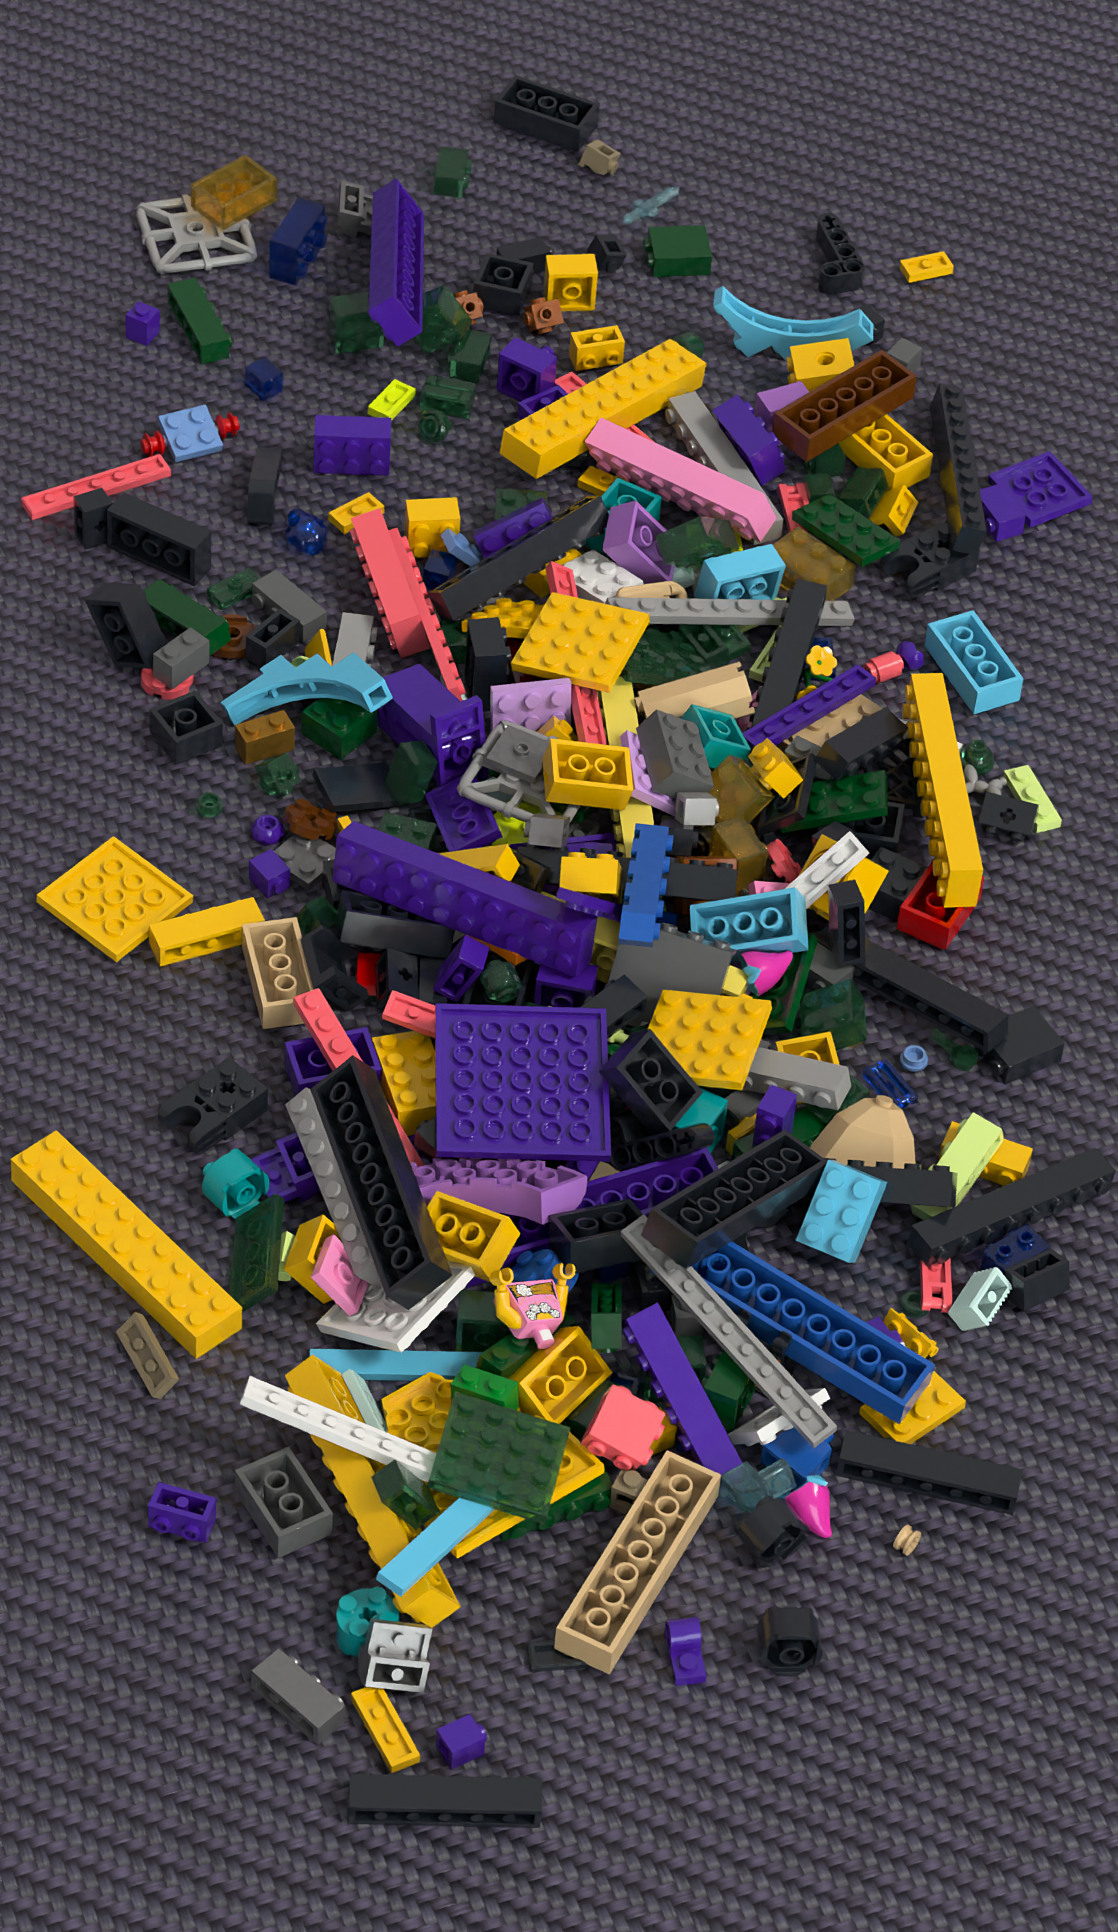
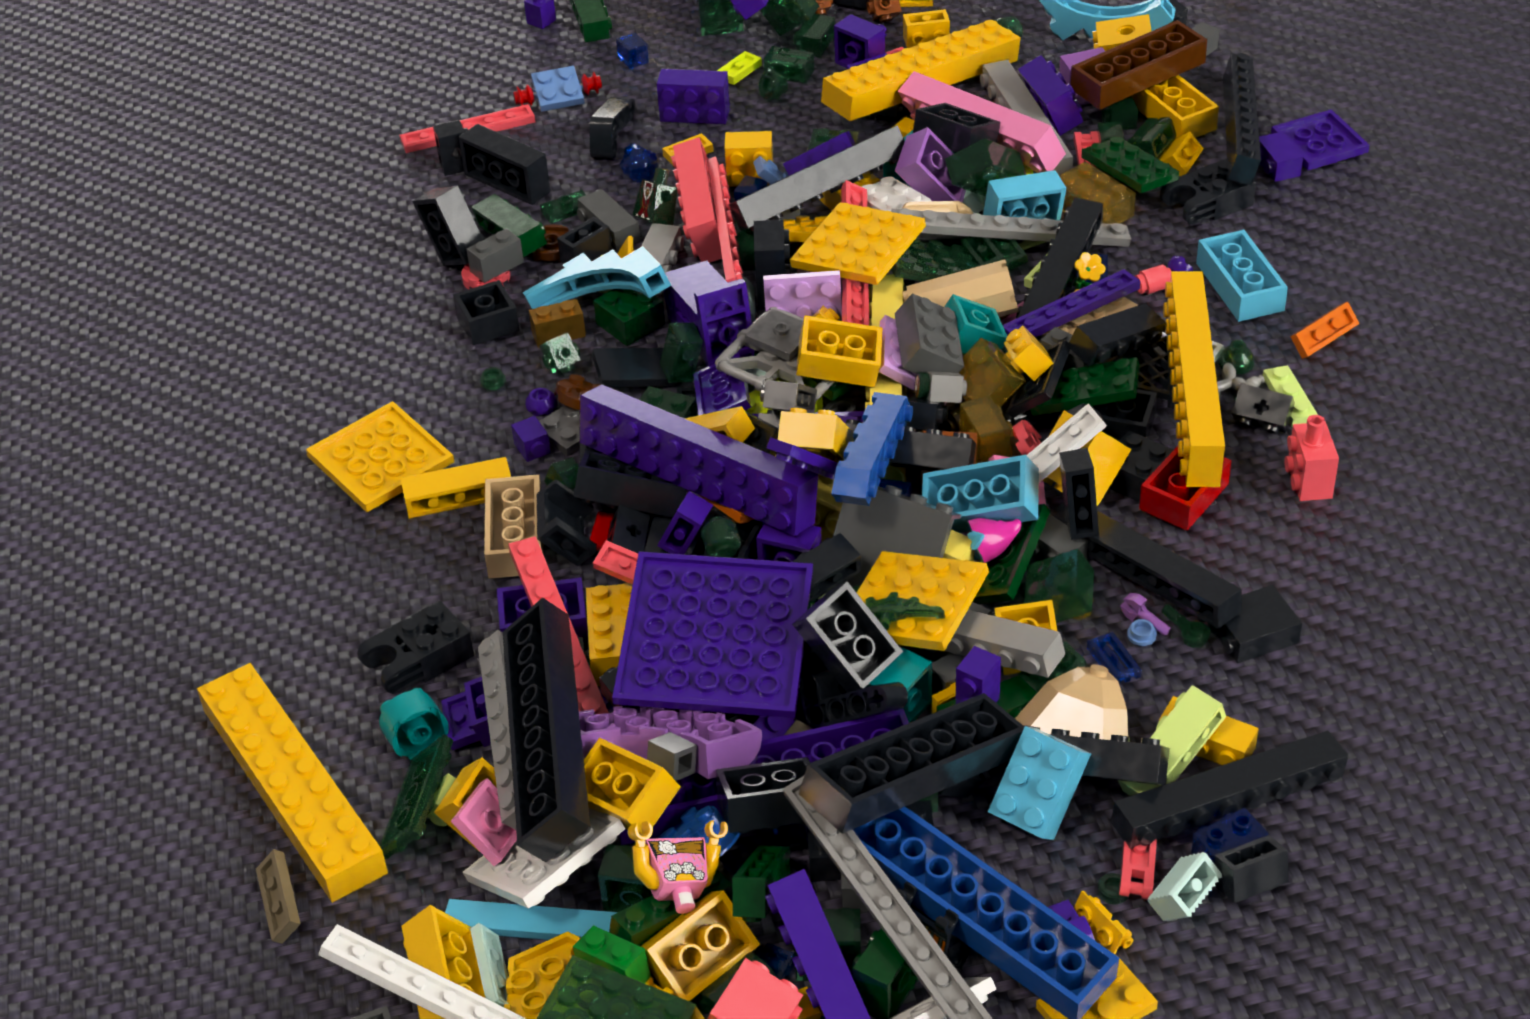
camera: 15 degrees right, 5 degrees down
none -> clear green torso [632,168,677,225]
none -> dark grey brick [647,732,697,781]
none -> clear green piece [866,592,945,630]
none -> black brick [913,103,1000,158]
none -> clear green tile [914,372,930,399]
none -> medium lavender bar [1120,593,1170,636]
none -> coral brick [1284,415,1339,501]
none -> orange plate [1290,301,1360,359]

